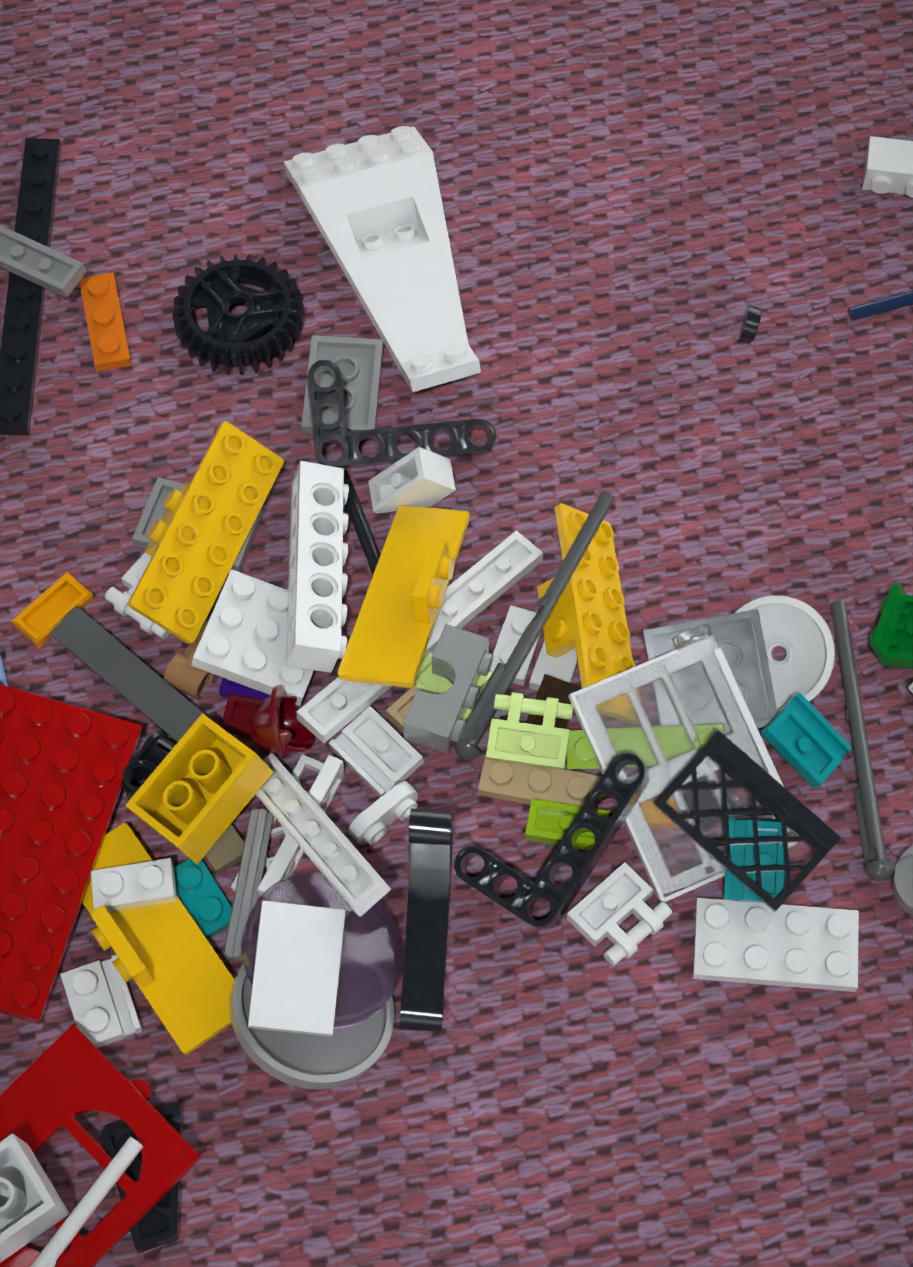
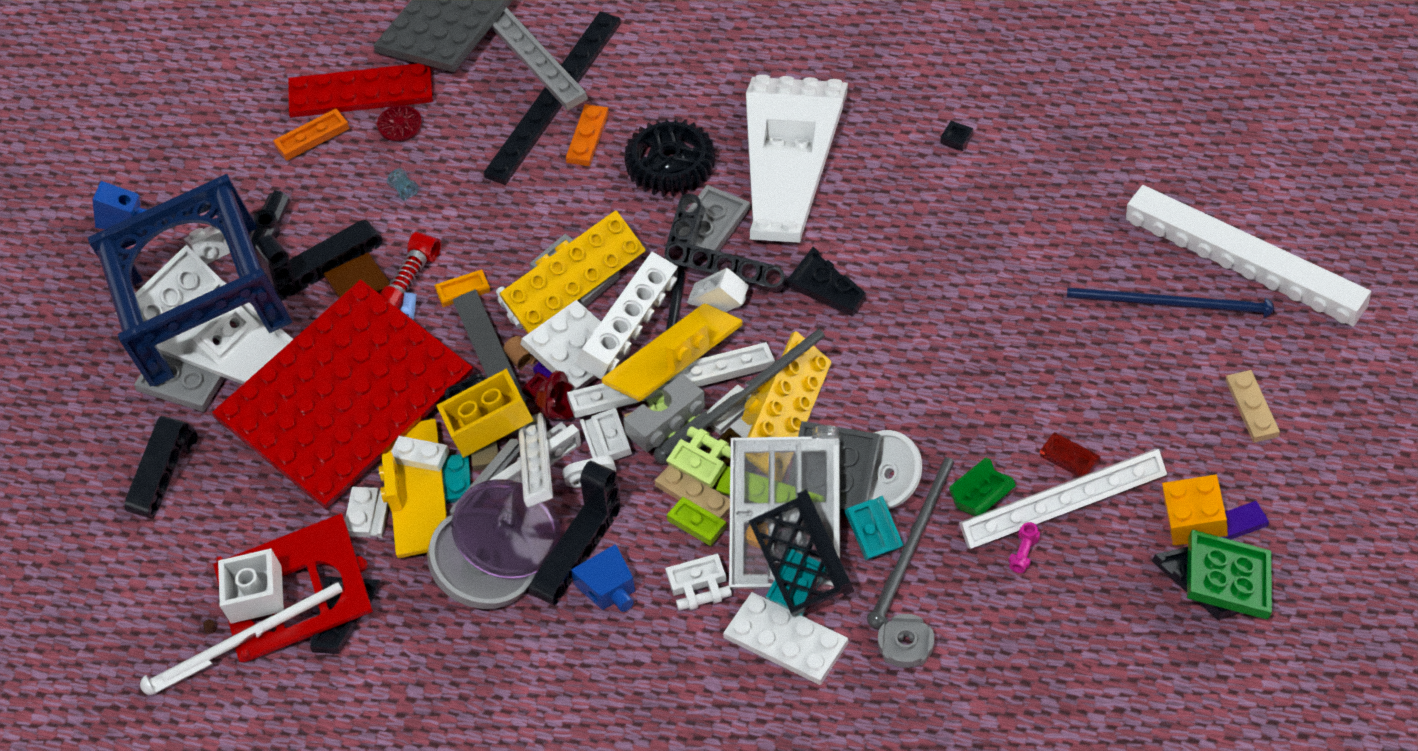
camera: 30 degrees right, 10 degrees down
white tile [248,901,345,1037] -> none
black beam [454,753,649,930] -> none
black tile [739,305,762,343] -> none
none -> blue torso [571,544,635,612]
none -> black wing [787,246,866,317]
none -> black plate [940,121,973,151]

